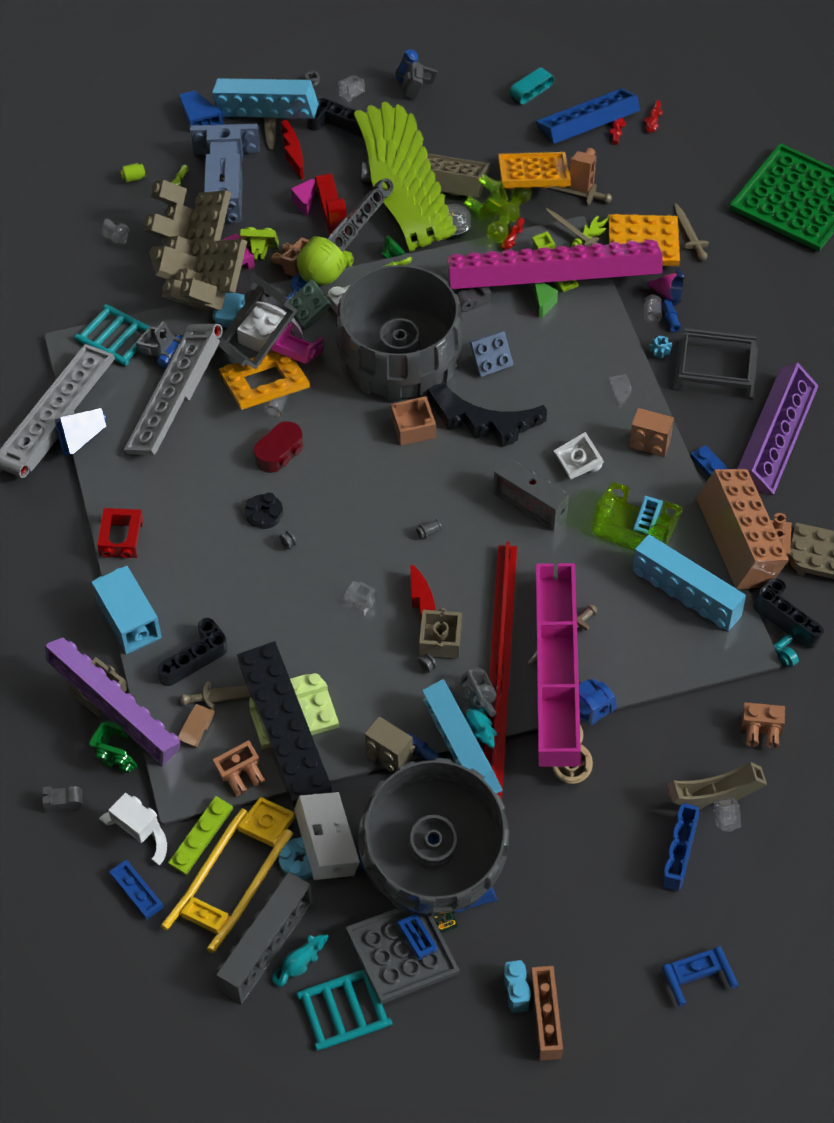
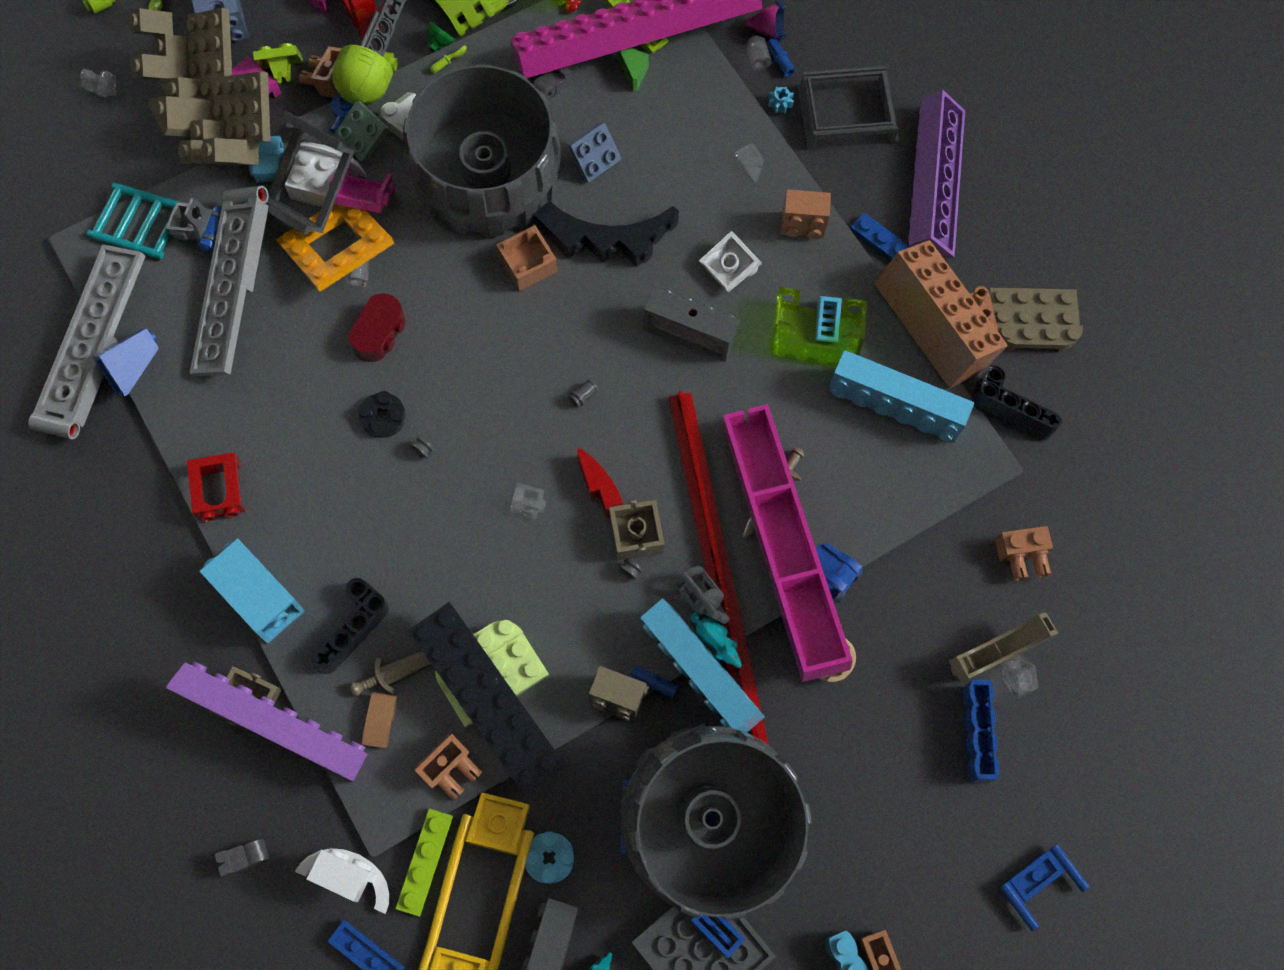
camera: 20 degrees left, 15 degrees up
green piece [90,722,137,773] -> none
white brick [294,792,359,880] -> none
teal plate [773,634,799,667] -> none

